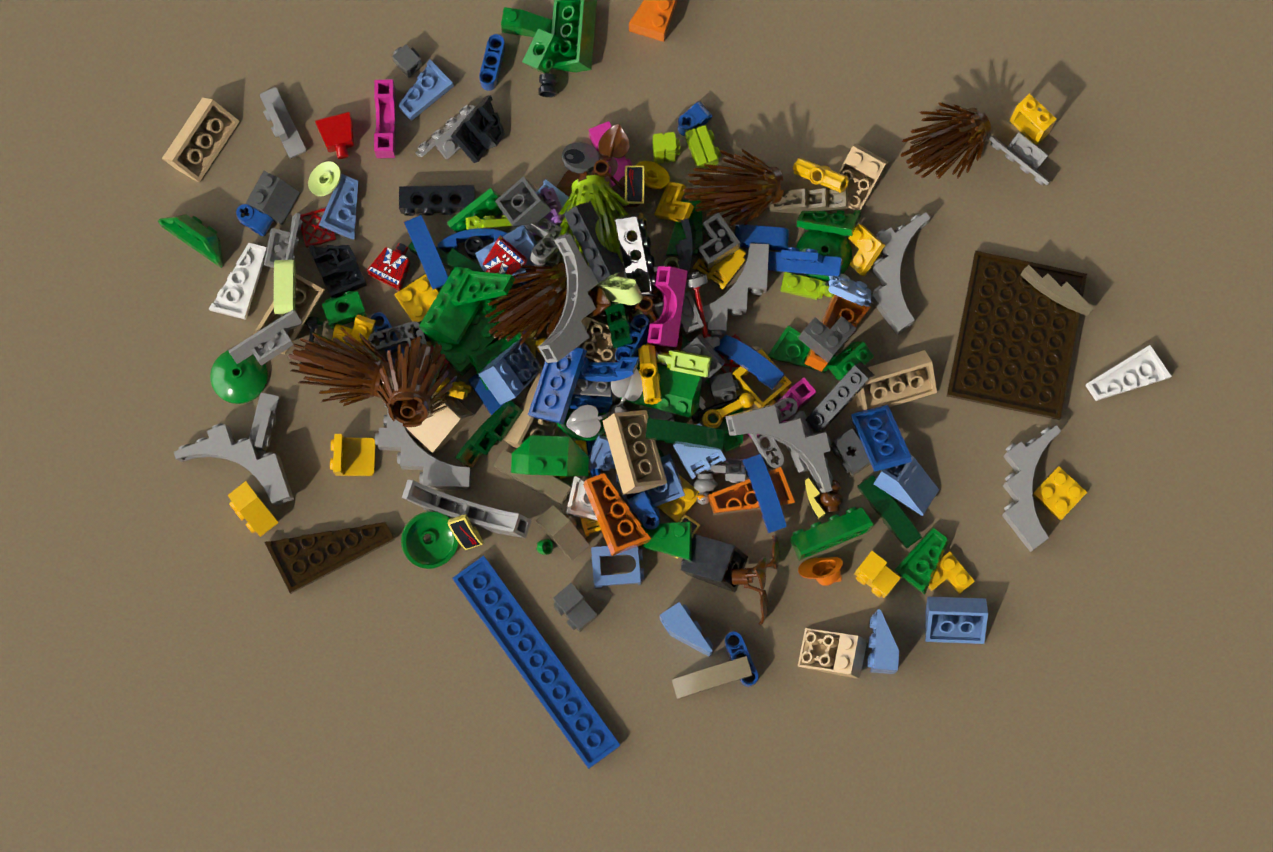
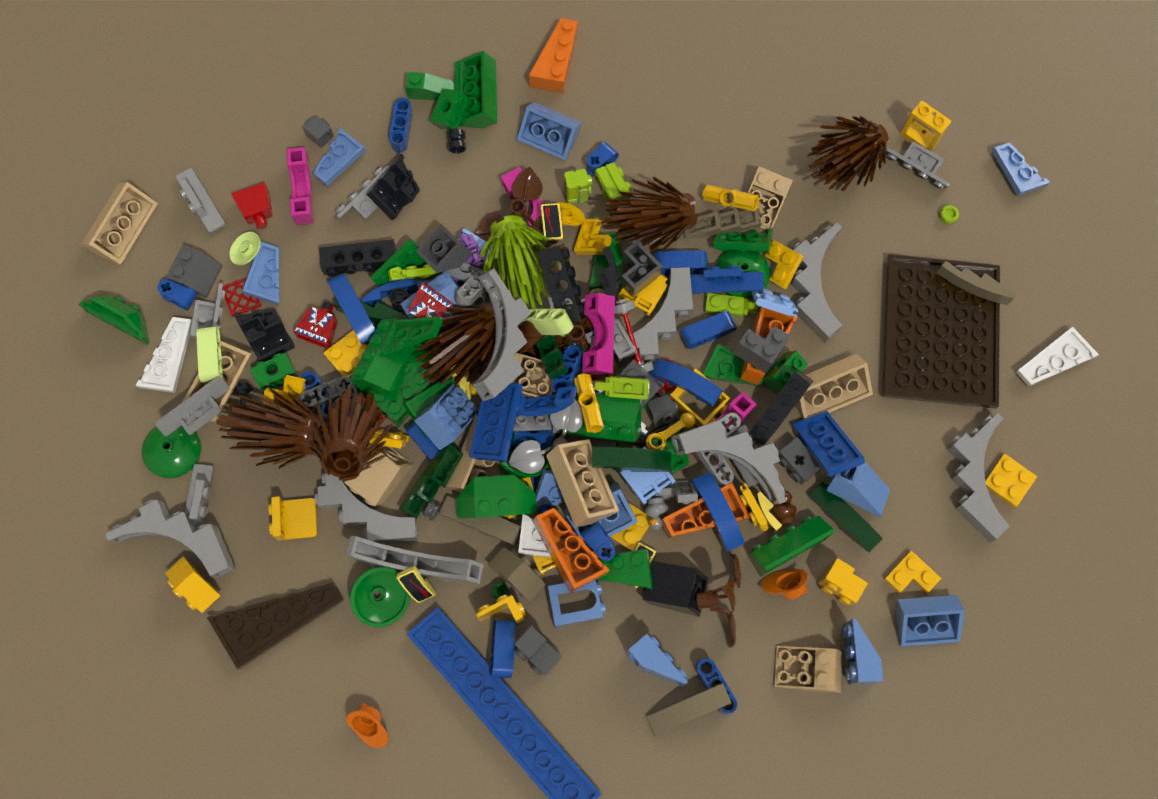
camera: 10 degrees left, 5 degrees down
dark grey tile [562,142,599,173] -> none
black arch [564,201,625,283] -> none
green wing [895,528,949,595] -> none
none -> orange piece [346,703,389,748]
none -> dark grey bush [423,501,441,521]
none -> yellow bracket [476,594,526,625]
none -> blue beam [490,618,516,678]
none -> medium blue slope [517,102,582,160]
none -> blue beam [680,311,737,349]
none -> yellow plate [739,484,768,532]
none -> lime tile [939,205,959,224]
none -> medium blue wing [992,143,1050,196]

